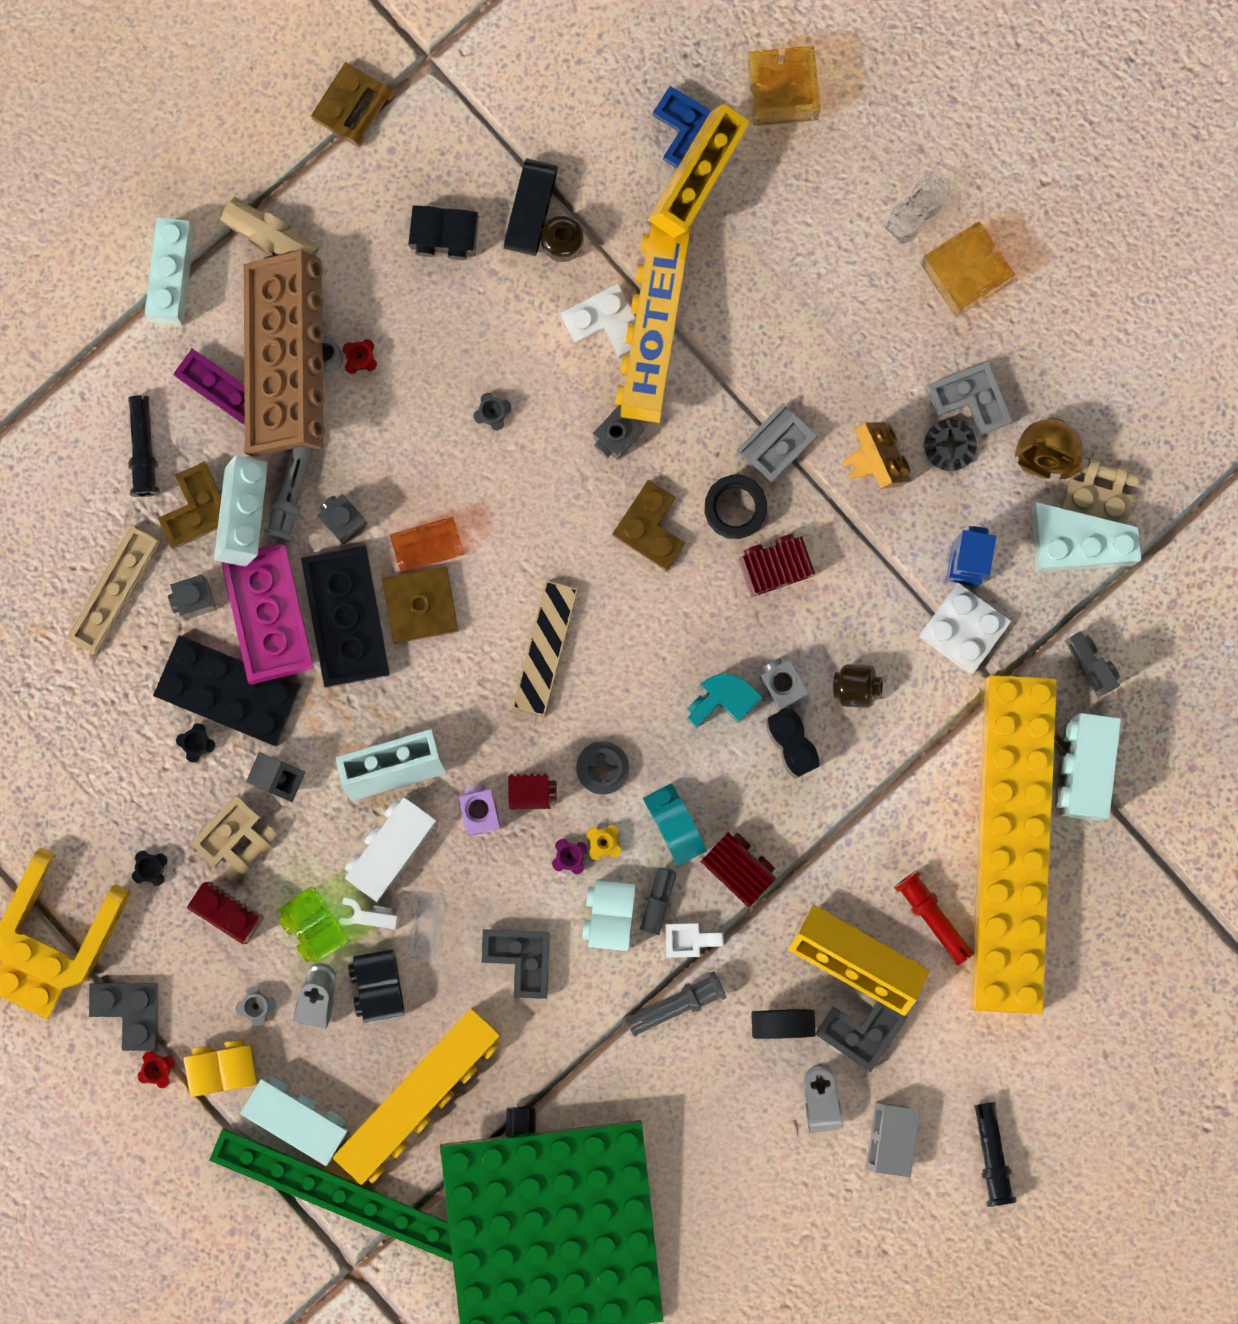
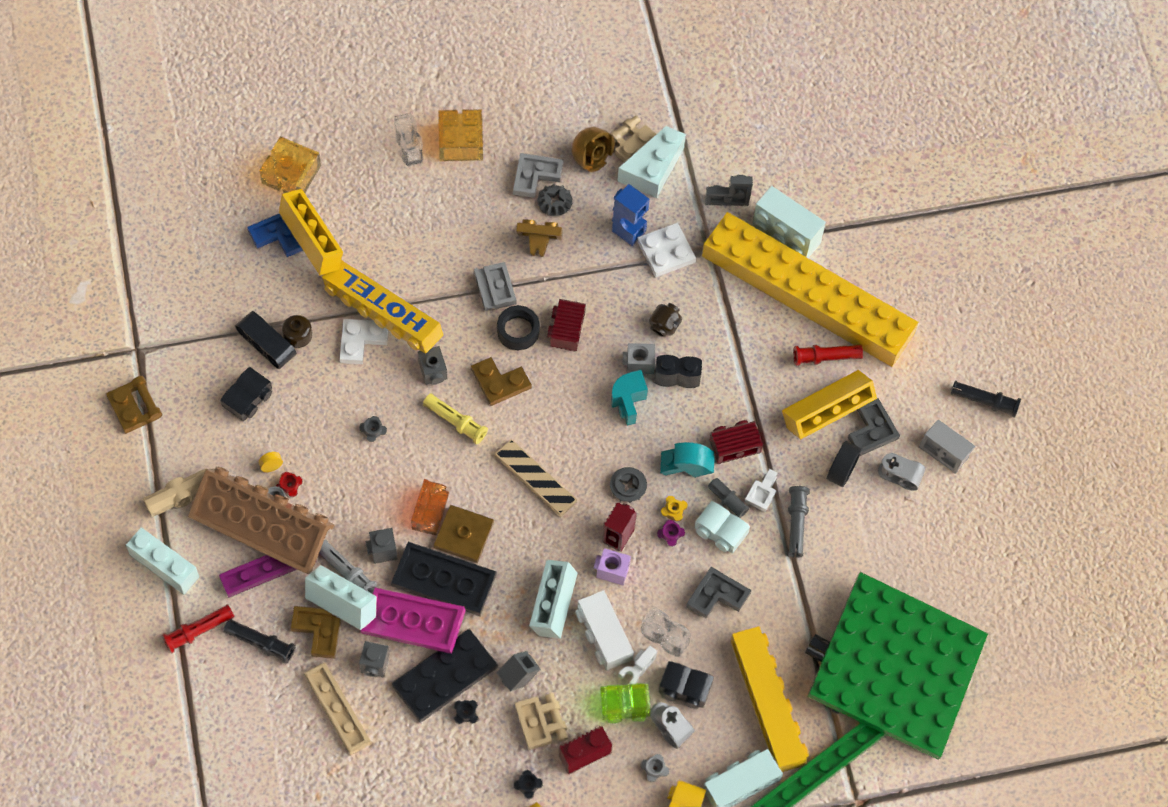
camera: 65 degrees left, 20 degrees down
none -> red pin [162,604,235,654]
none -> yellow tile [258,452,283,473]
none -> light yellow pin [423,393,488,445]

